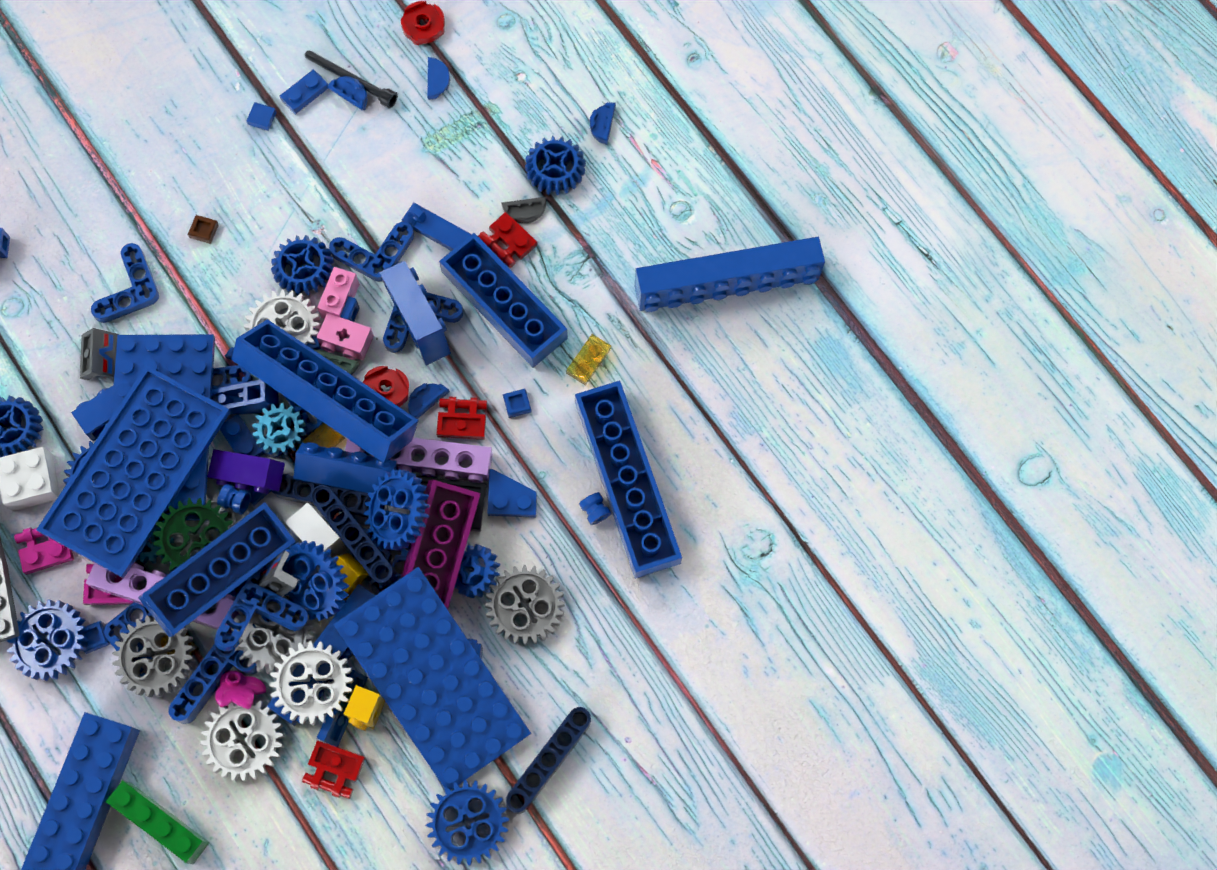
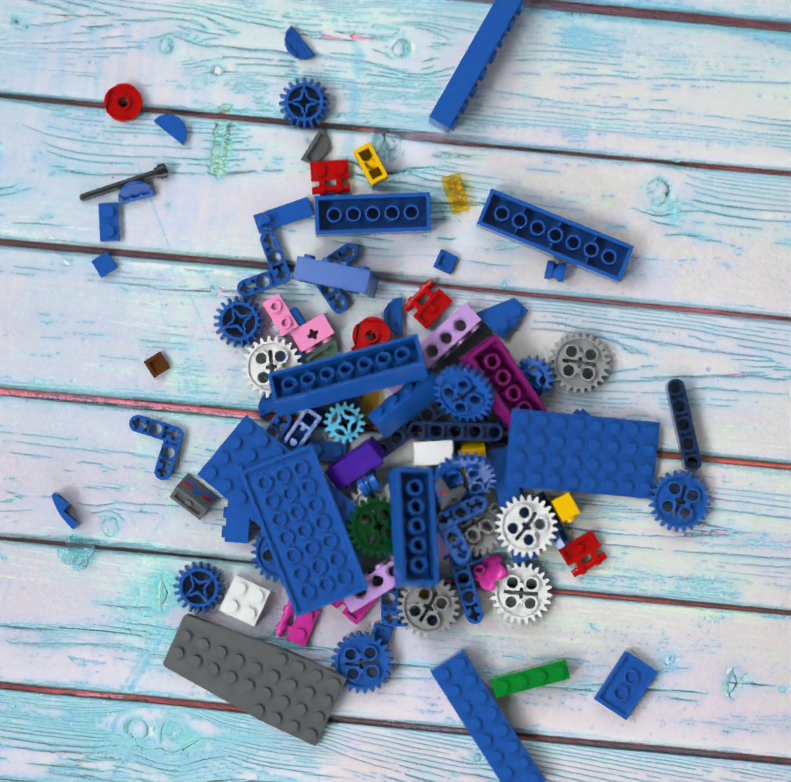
camera: 50 degrees left, 15 degrees up
none -> yellow brick [353,142,388,188]

